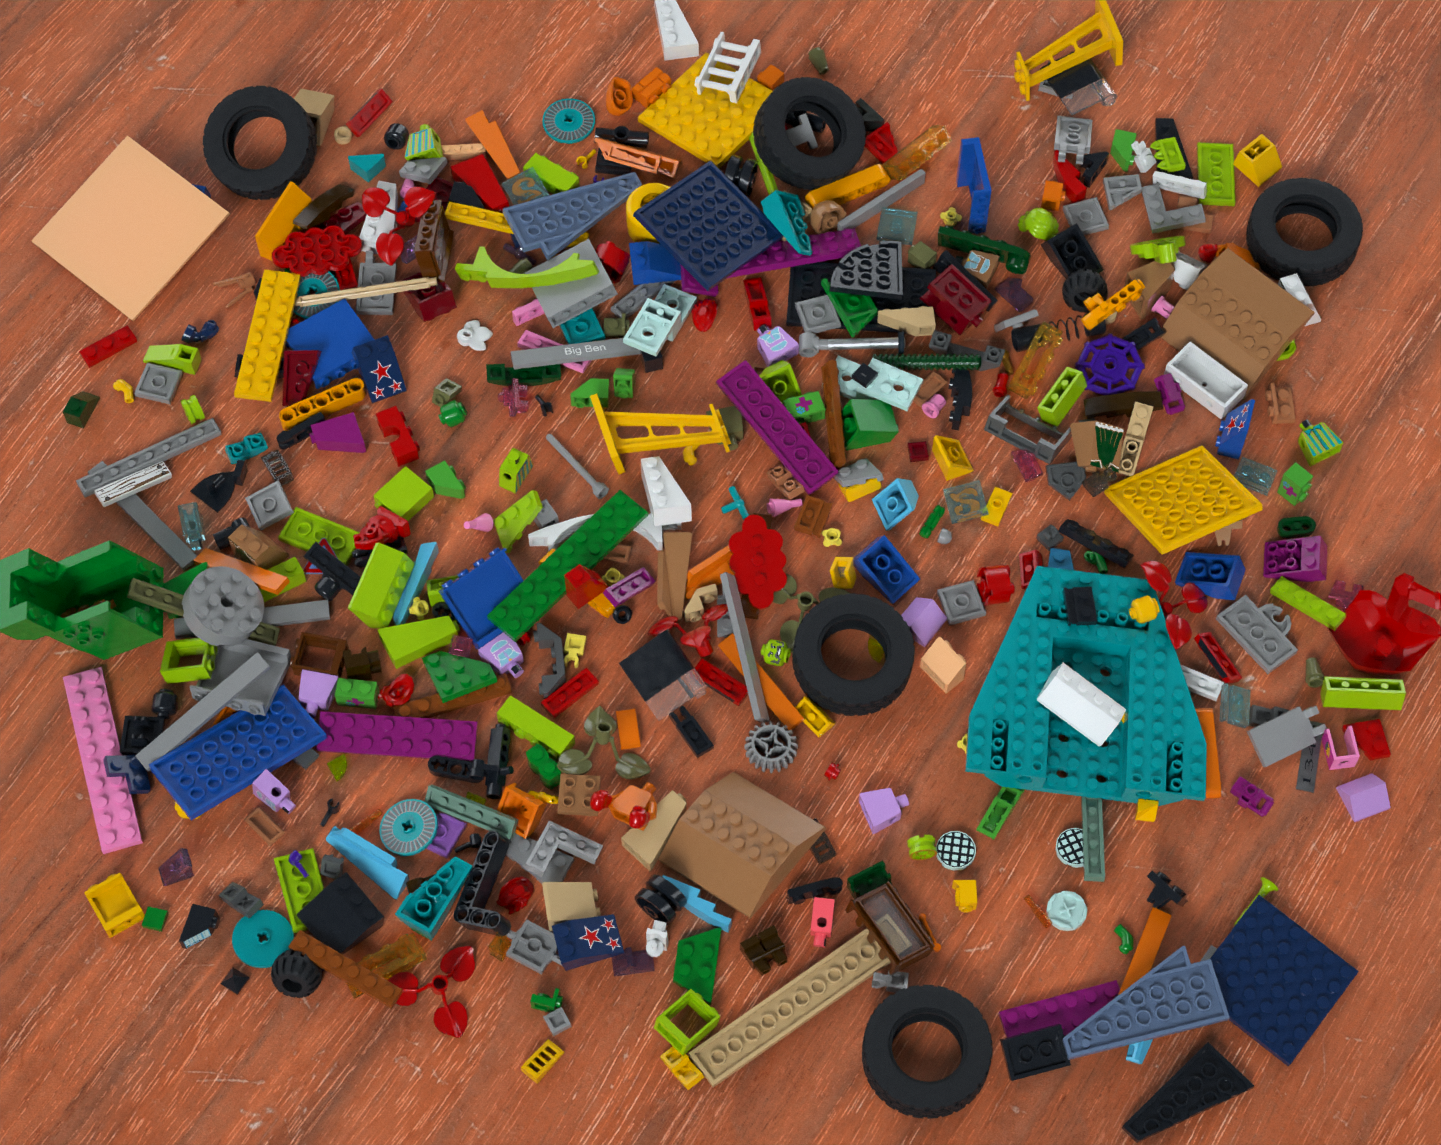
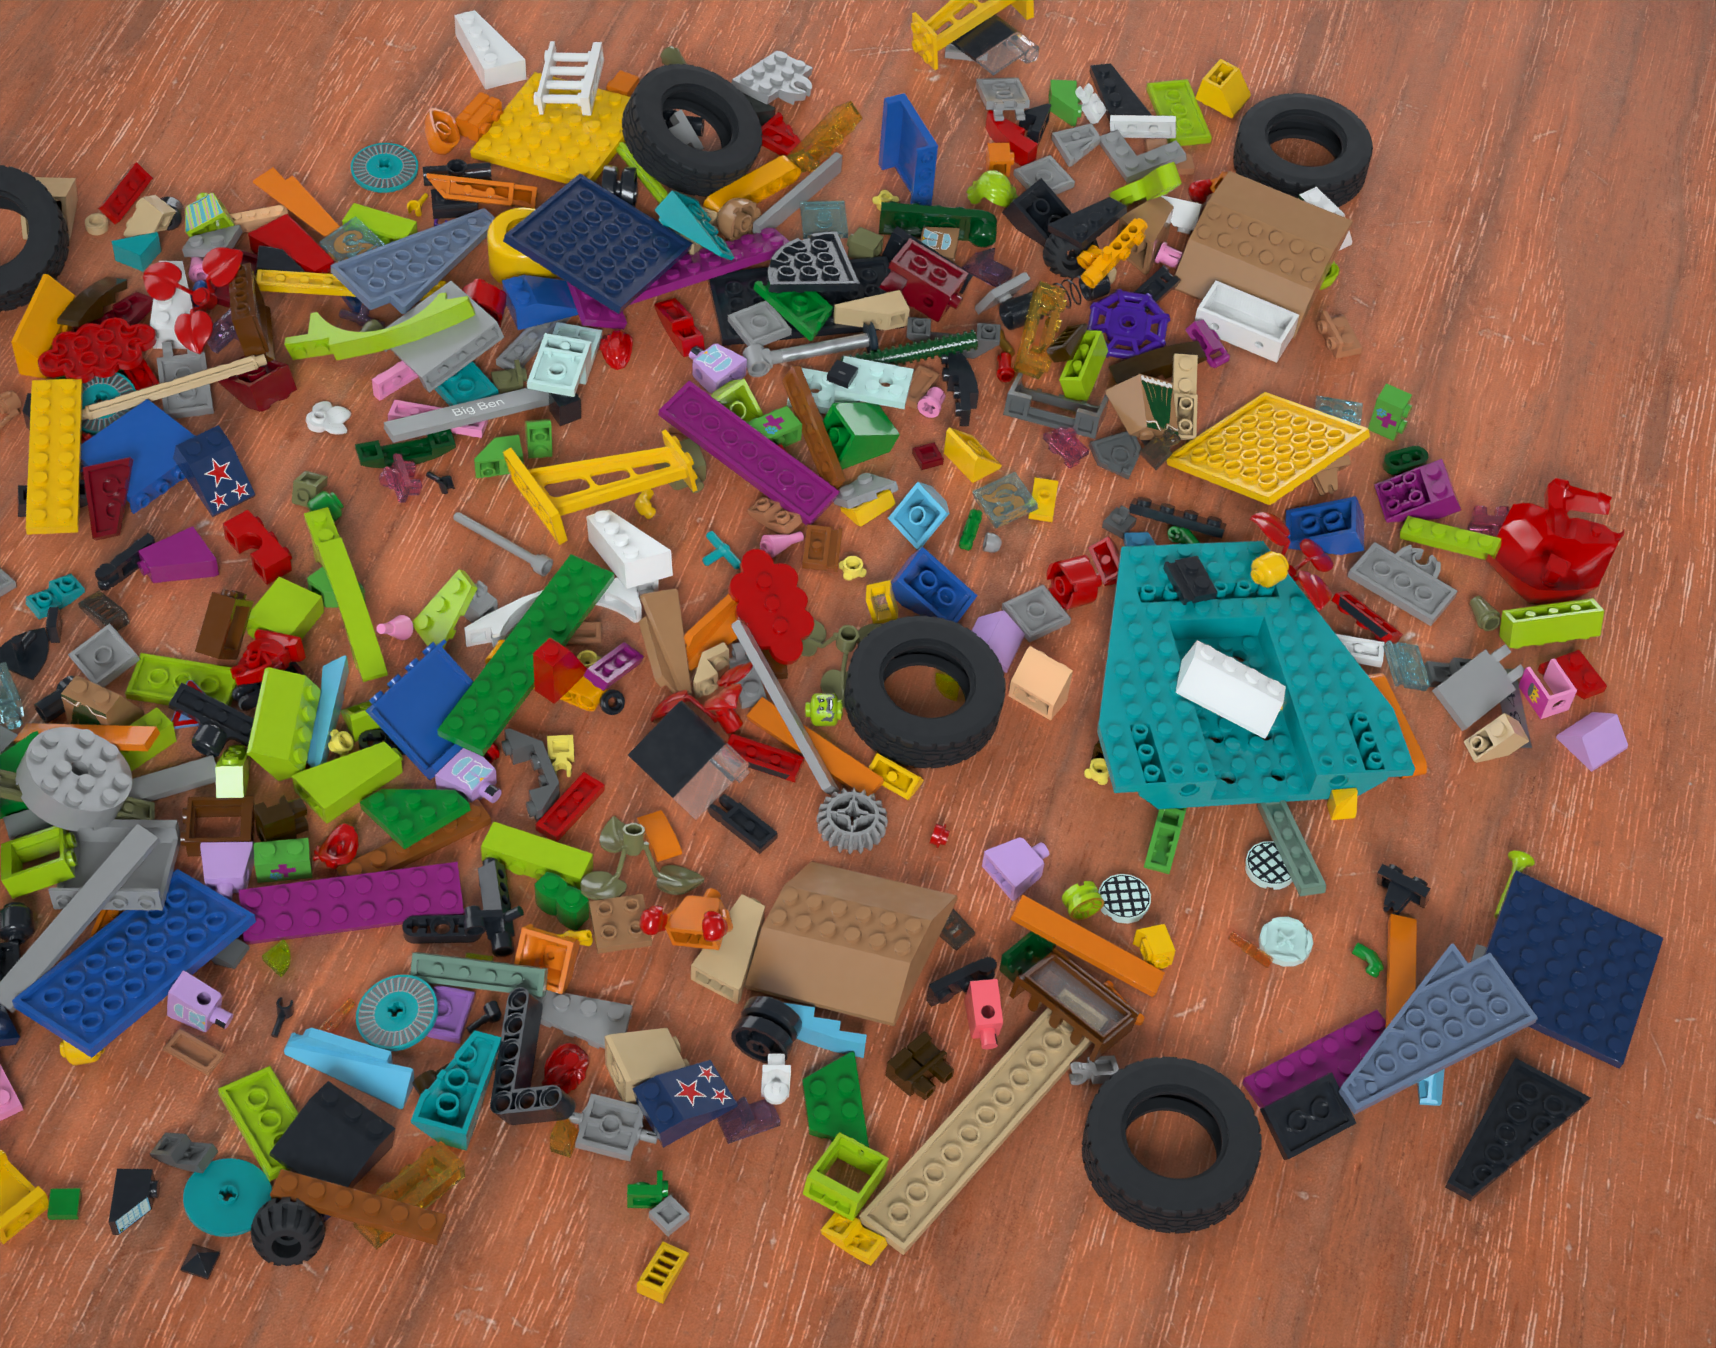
camera: 20 degrees left, 10 degrees down
slope [158,848,194,886] -> none
light orange beam [279,378,366,431] -> none
dark purple hand [289,850,309,878] -> none
dark grey tile [320,854,344,879] -> none
red plant [387,946,475,1038] -> none
clear pink tile [449,634,473,658] -> none
lime torso [499,448,533,494] -> none
light grey plate [524,821,603,877] -> none
lime plate [1150,137,1186,173] -> none
blue slope [1215,399,1255,460] -> none
magenta piece [1230,776,1274,817] -> none
lime torso [1298,420,1343,466] -> none
none -> tan slope [123,195,176,238]
none -> reddish brown window [195,589,254,660]
none -> slope [215,745,251,798]
none -> lime slope [304,507,388,682]
none -> light grey plate [731,51,813,105]
none -> orange tile [1010,895,1165,997]
none -> dark brown slope [1046,323,1088,363]
none -> black wing [1048,197,1127,250]
none -> tan slope [1464,713,1529,763]

